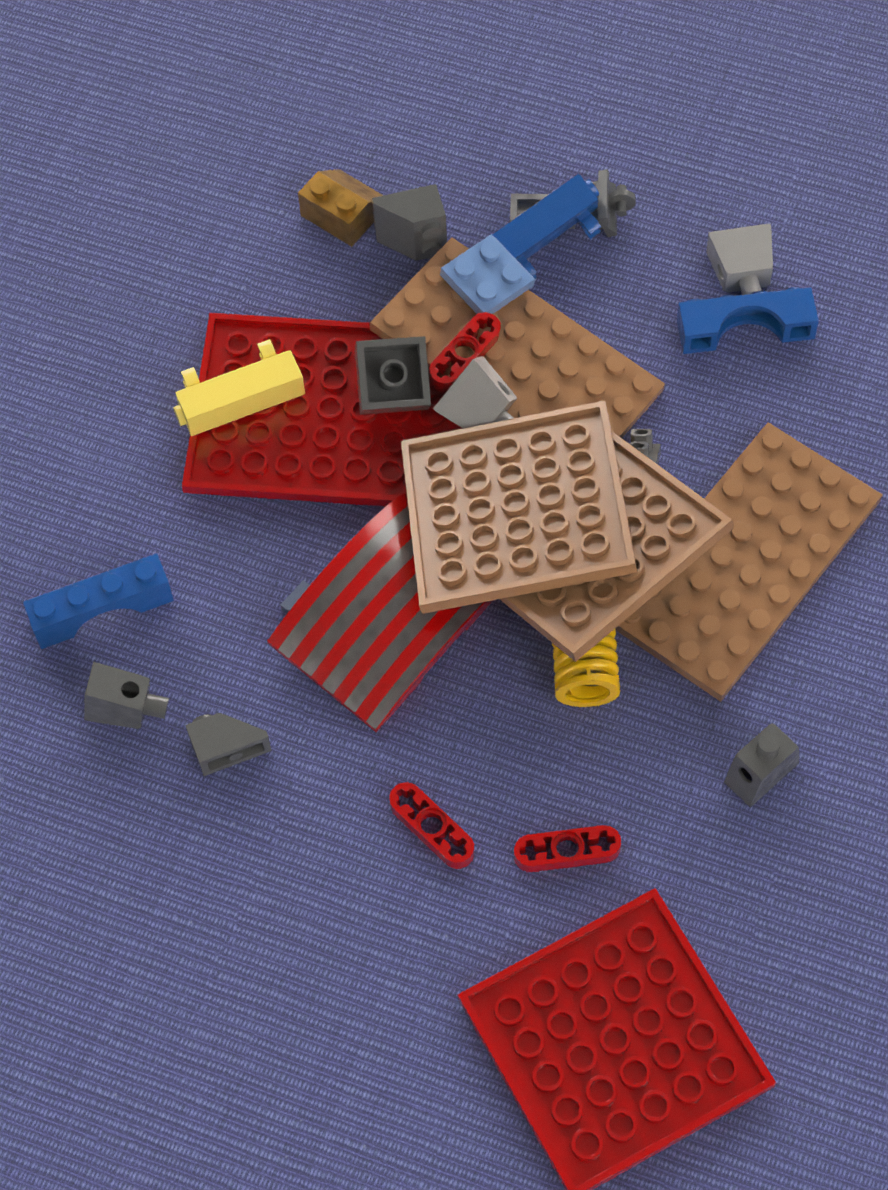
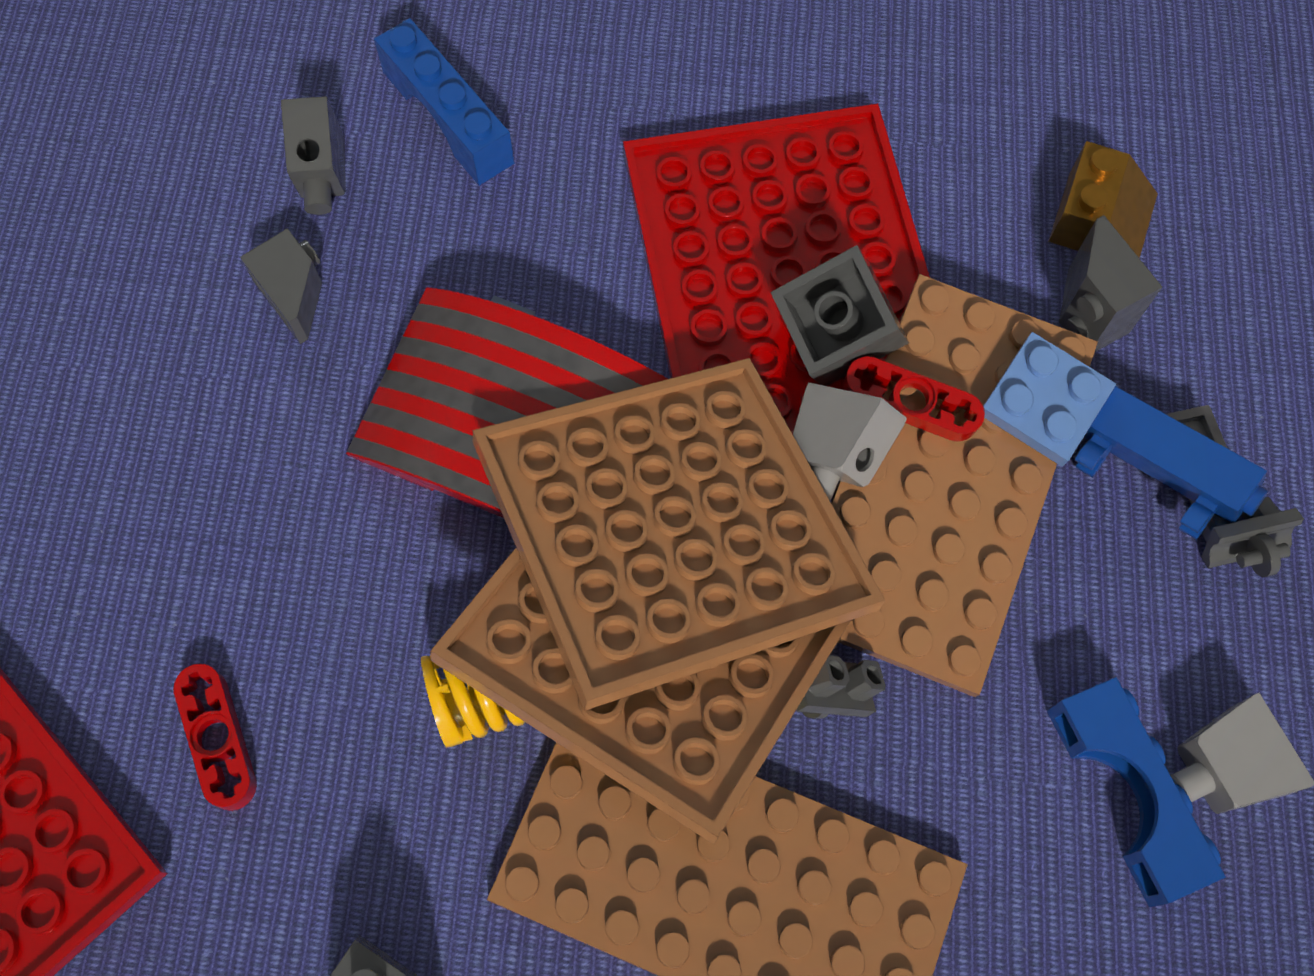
camera: 70 degrees right, 5 degrees up
light yellow brick [173,339,305,436] -> none
red beam [389,782,475,869] -> none

